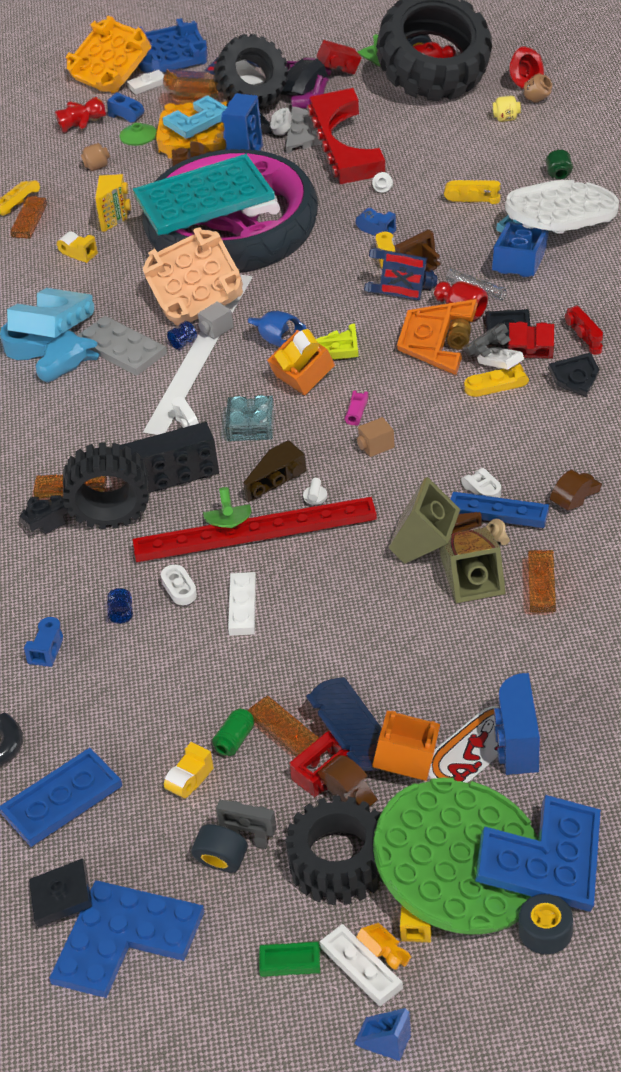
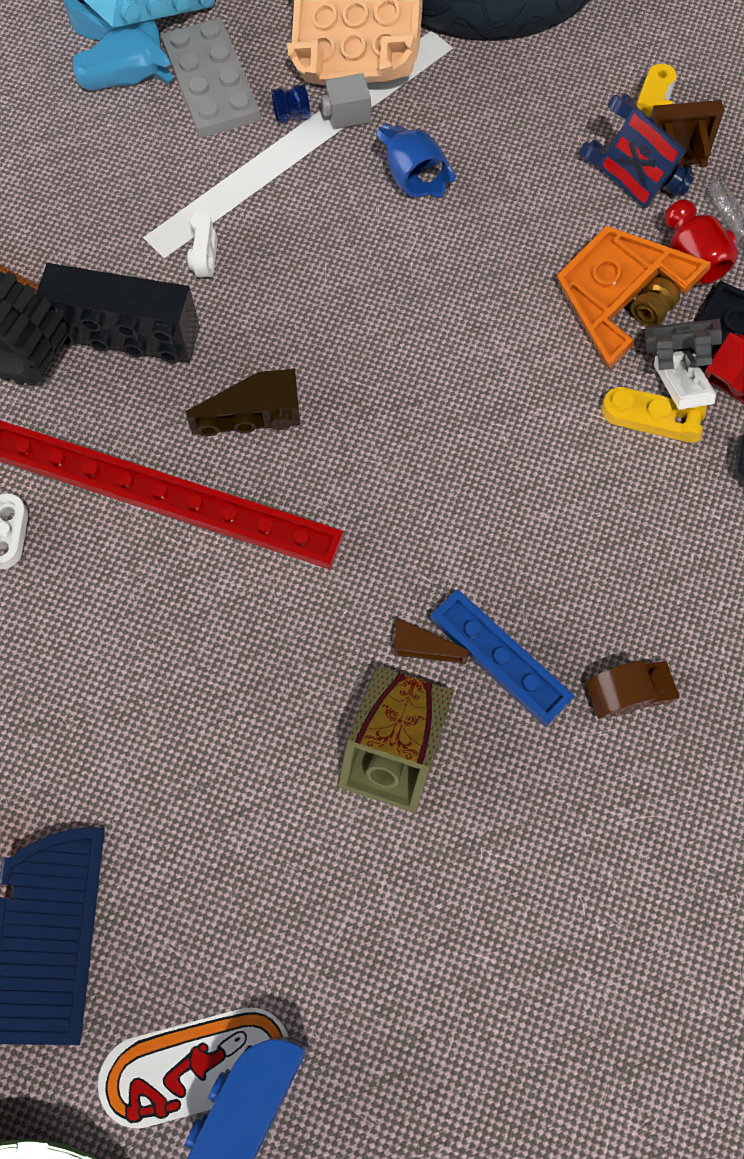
camera: 25 degrees right, 25 degrees up
bright green shield [203,487,252,528] -> none
clear light blue piece [225,395,275,441] -> none
white plate [228,572,256,636] -> none
orange container [267,330,335,396] -> none
yellow leg [274,329,319,372] -> none
white plate [303,478,327,505] -> none
neon yellow wing [316,324,359,359] -> none
dark pink bar [345,390,368,426] -> none
blue leg [355,208,396,236] -> none
medium nougat brick [357,417,395,457] -> none
orange container [372,710,440,781] -> none
olive slope [389,477,460,564] -> none
white plate [461,468,501,498] -> none
tan plate [486,519,510,545] -> none
clear orange plate [528,550,556,613] -> none

